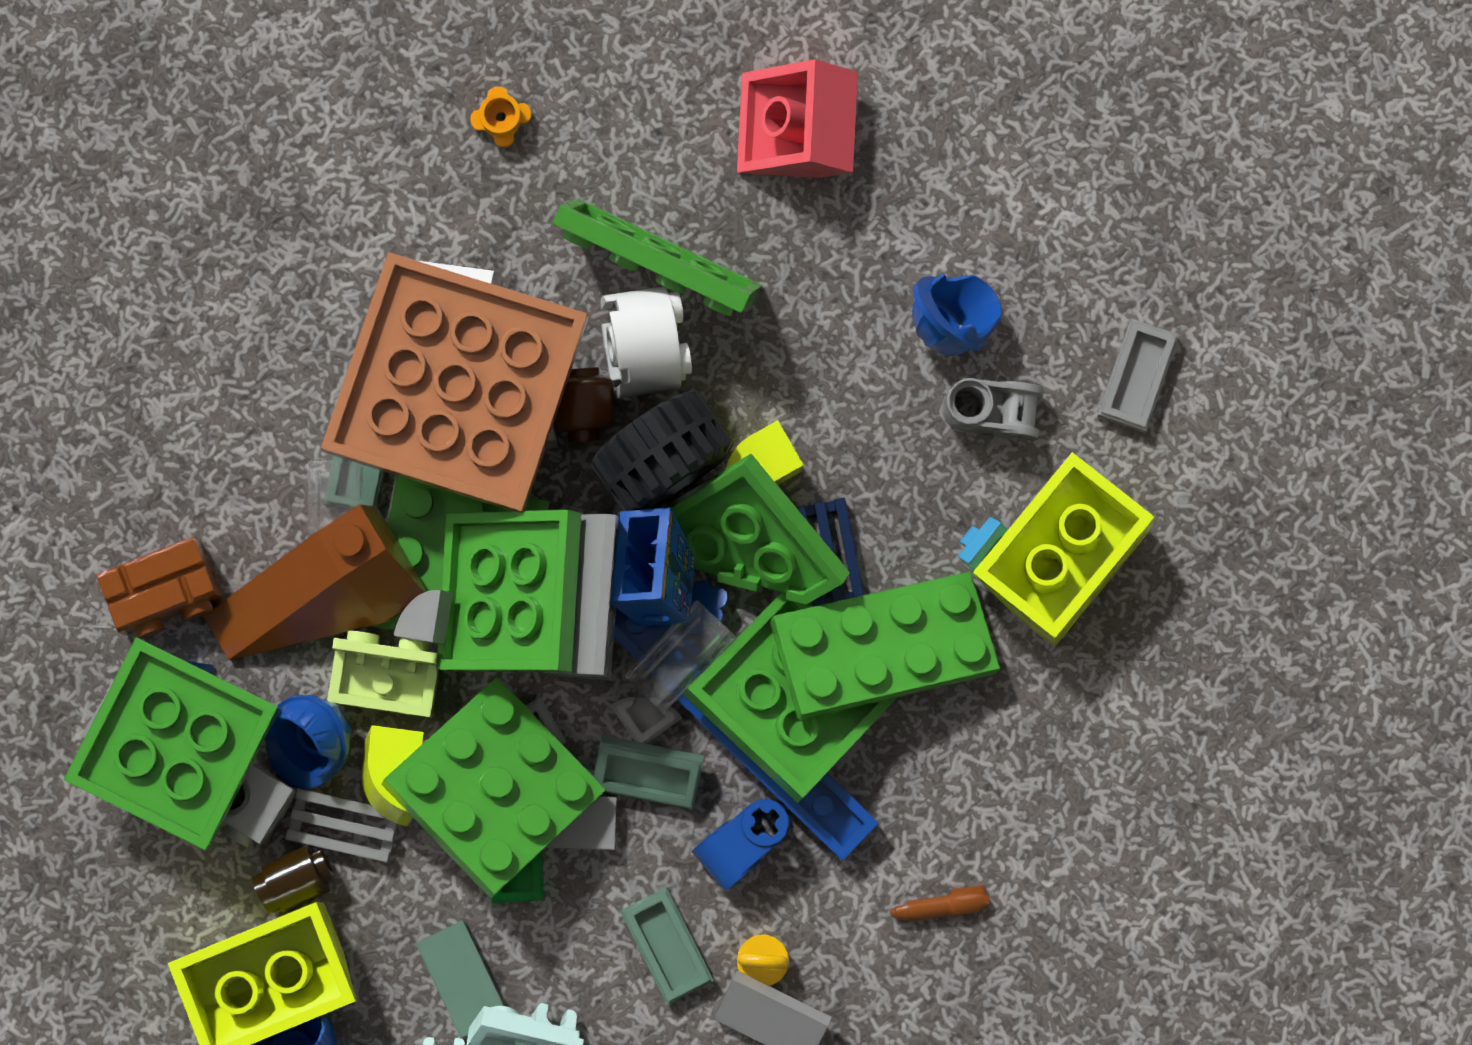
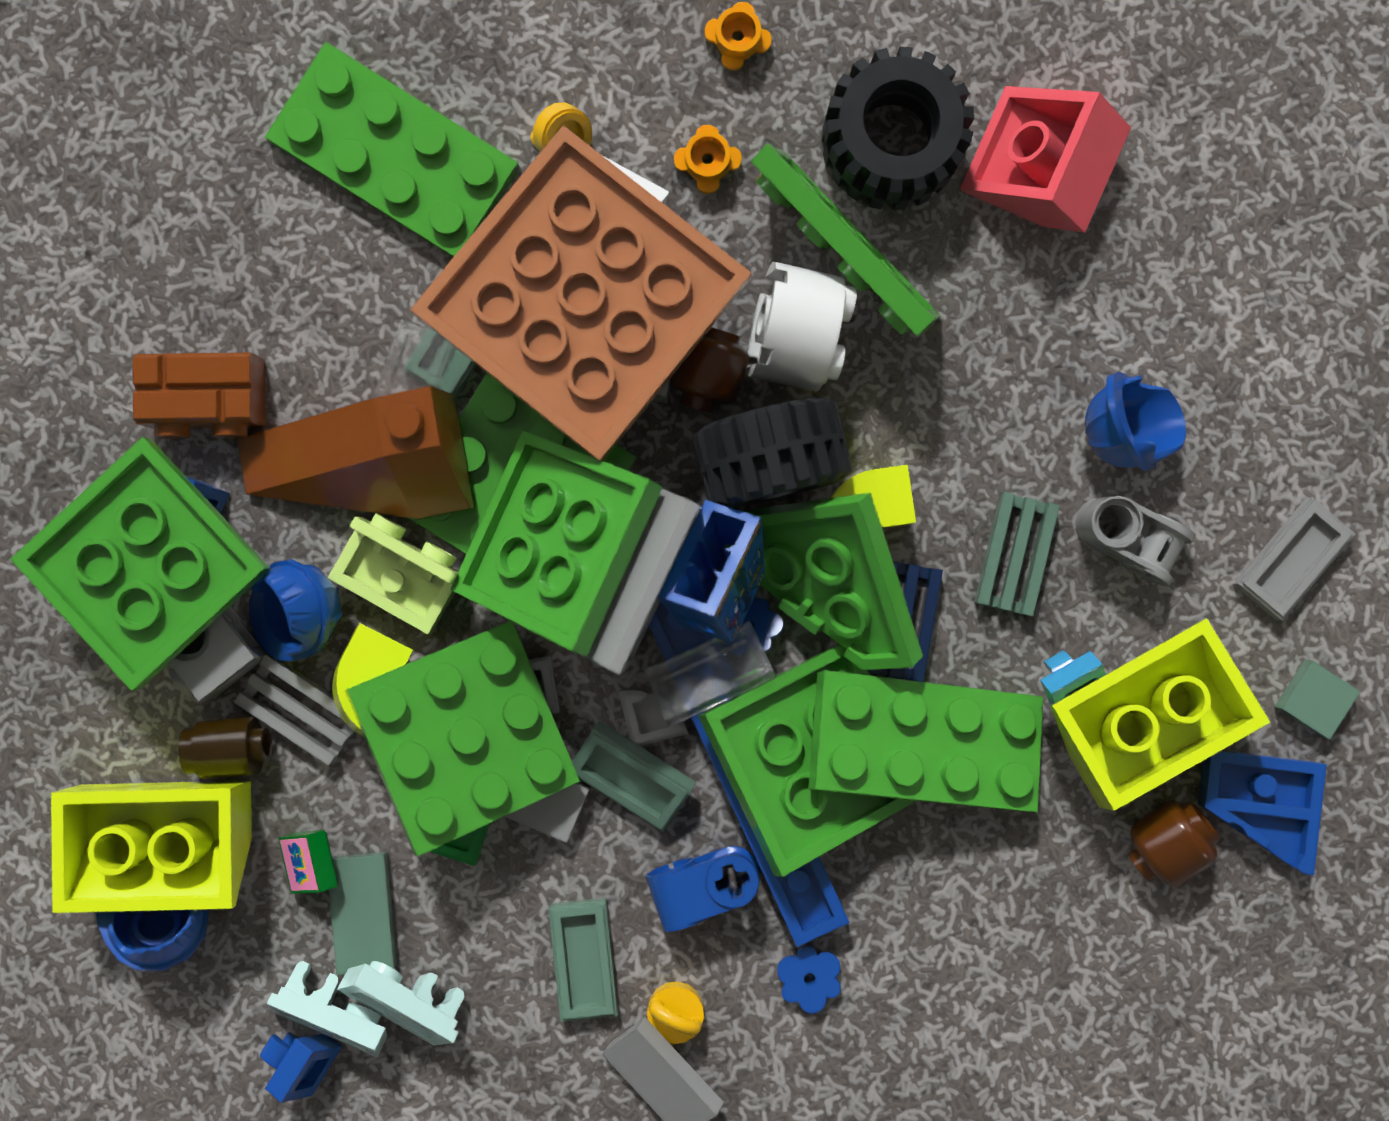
camera: 20 degrees right, 5 degrees up
light grey tile [394,590,453,644] -> none
dark orange piece [890,886,990,921] -> none
none -> bright green plate [265,42,520,258]
none -> tile [278,830,338,894]
none -> yellow tile [530,102,592,152]
none -> light orange plate [674,125,742,194]
none -> blue plant [777,945,841,1013]
none -> black tyre [821,47,975,211]
none -> sand green tile [974,492,1060,616]
none -> reddish brown head [1128,800,1221,887]
none -> blue wing [1197,750,1327,875]
none -> sand green tile [1274,659,1361,740]

